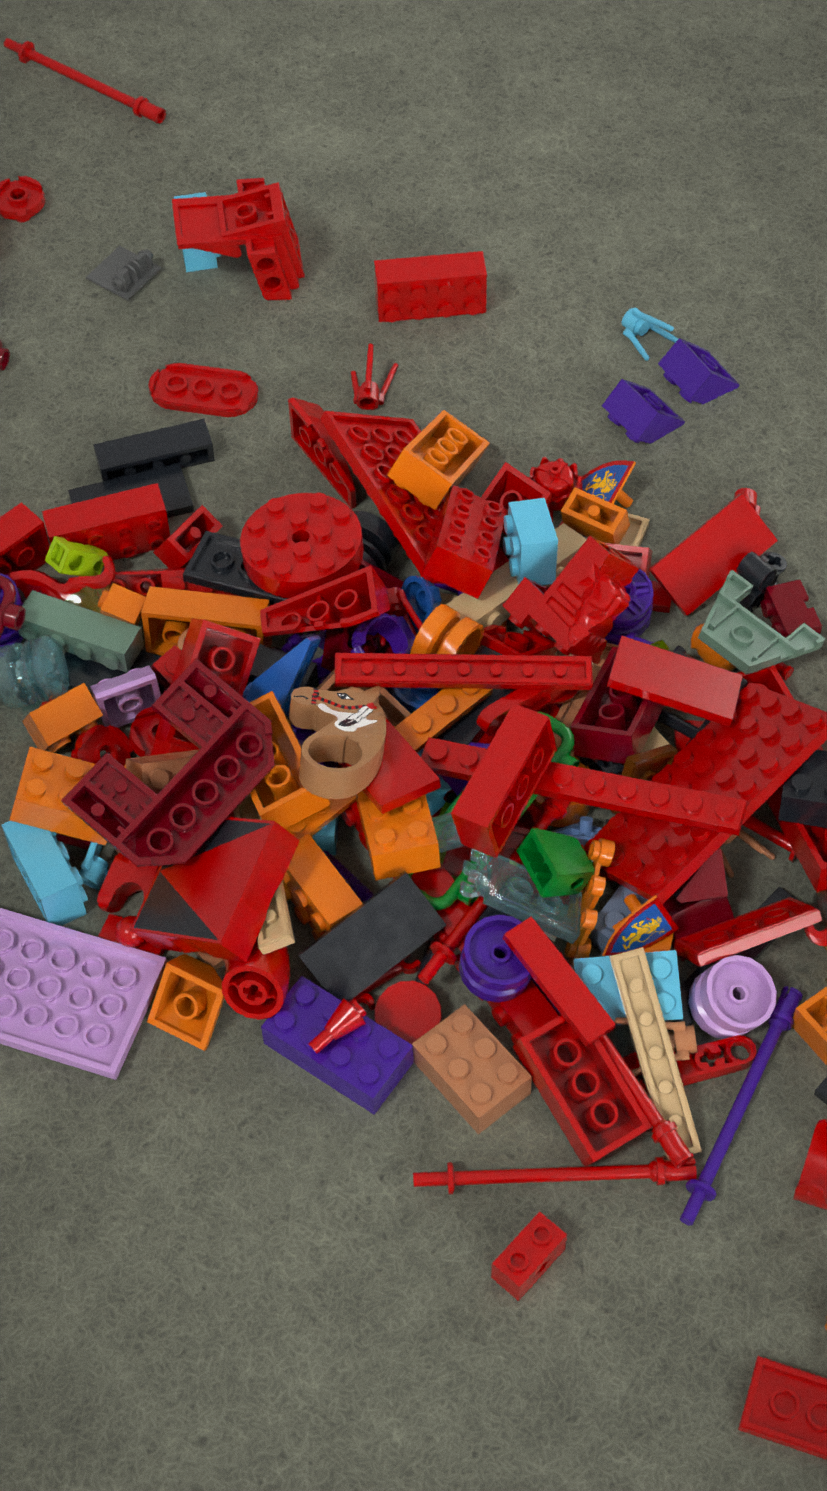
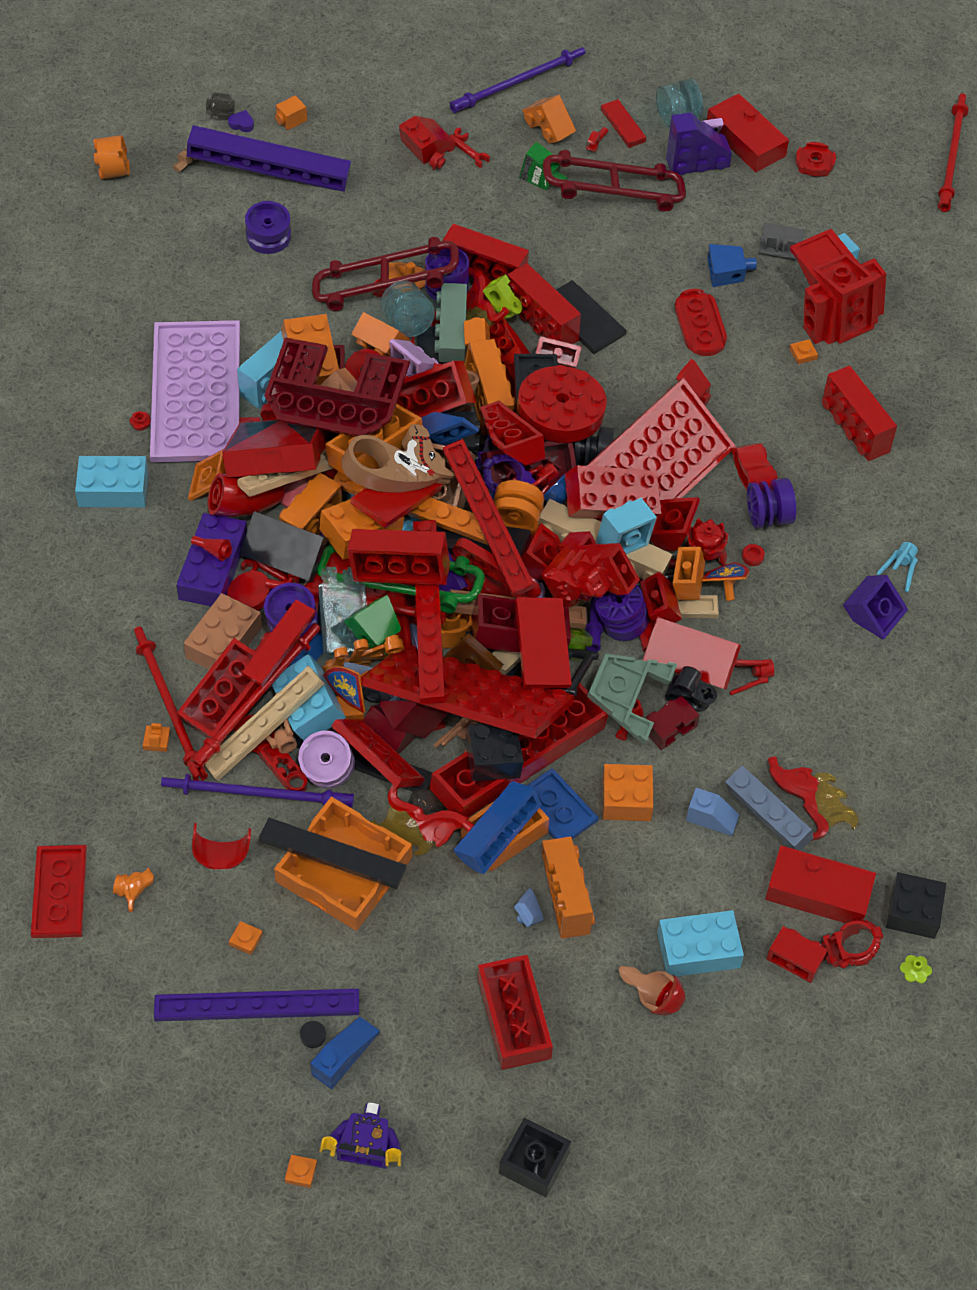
camera: 65 degrees right, 0 degrees up
black brick [93,419,215,482] -> none
red plant [351,343,398,410] -> none
orange brick [387,410,490,510] -> none
red brick [491,1211,567,1301] -> none
dark purple slope [602,379,685,444] -> none
none -> medium azure brick [75,456,148,507]
none -> red plate [129,411,151,431]
none -> orange tile [143,723,171,752]
none -> blue torso [707,244,757,287]
none -> red brick [731,443,778,490]
none -> red tile [742,544,765,566]
none -> dark purple wheel [747,478,796,529]
none -> orange plate [789,339,818,364]

